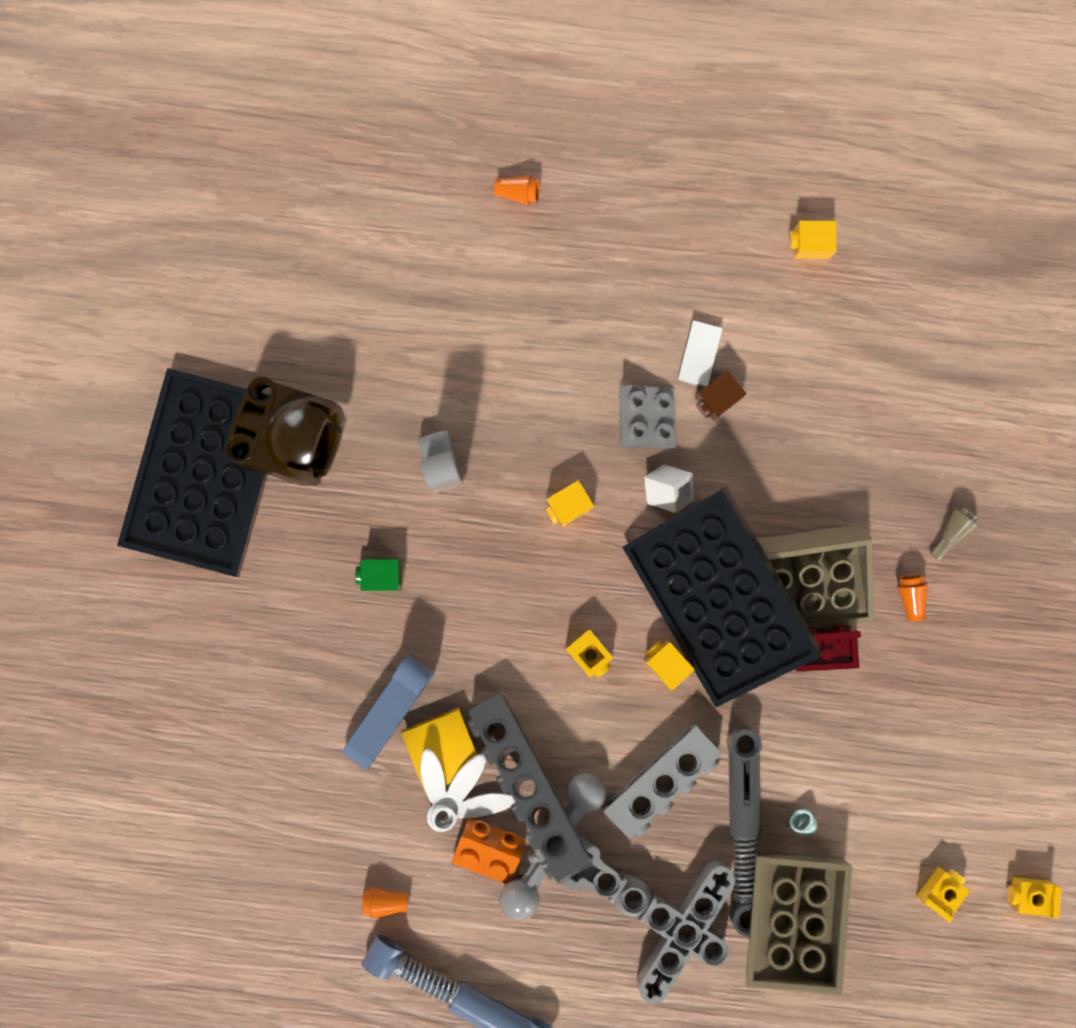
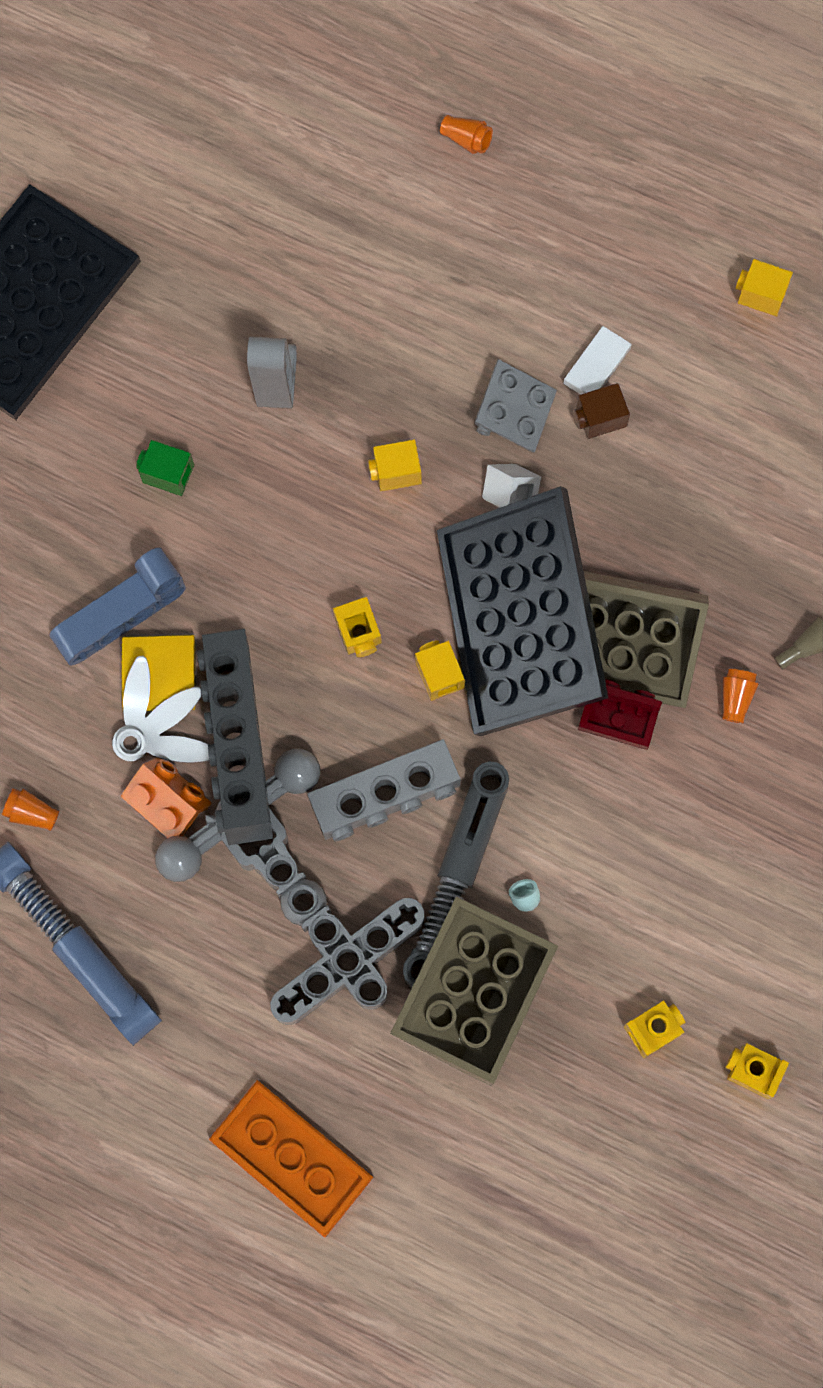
camera: 25 degrees right, 10 degrees down
dark brown piece [226,376,344,486] -> none

